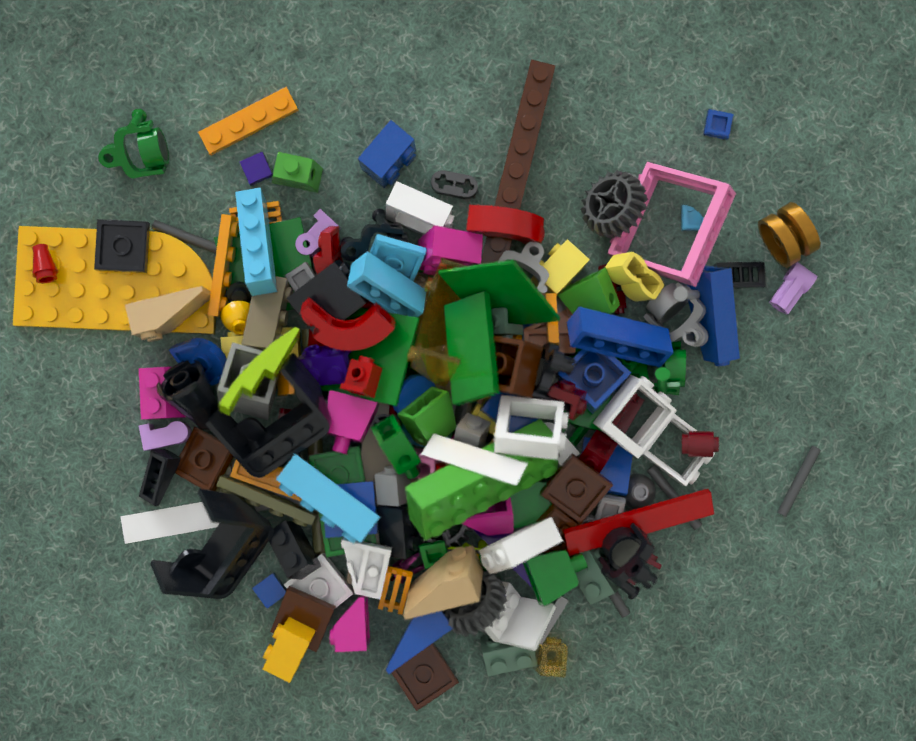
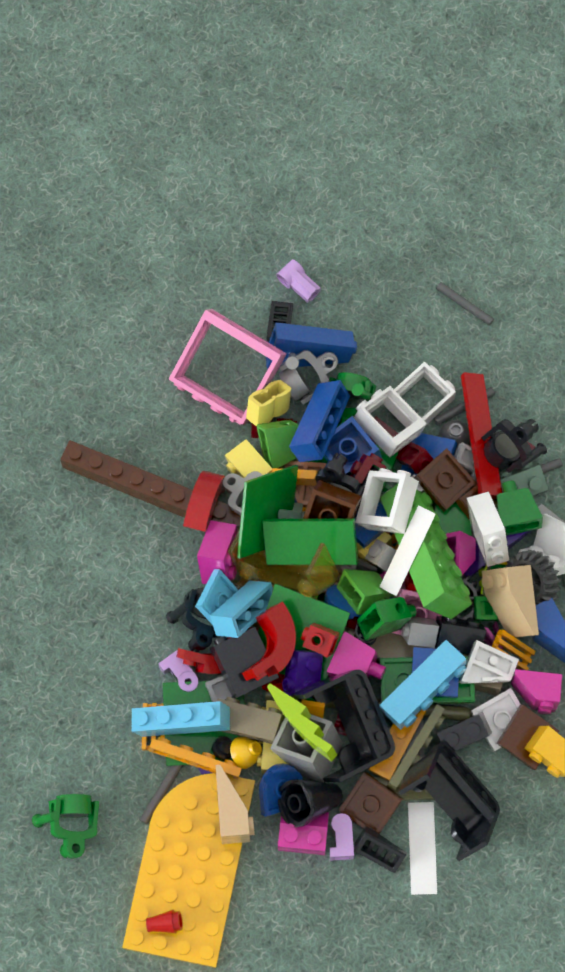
camera: 80 degrees left, 15 degrees down
black tile [94,219,150,273] -> none
light orange plate [198,87,299,156] -> none
dark purple tile [240,152,273,186] -> none
blue tile [252,572,286,609] -> none
bright green torso [272,152,323,193] -> none
blue brick [358,120,416,188] -> none
white window [386,181,455,235] -> none
dark grey beam [431,170,478,199] -> none
dark grey gear [580,170,648,239] -> none
medium azure tile [681,205,704,231] -> none
dark red brick [682,431,719,457] -> none
blue tile [703,109,733,140] -> none
pearl gold wheel [758,202,821,268] -> none

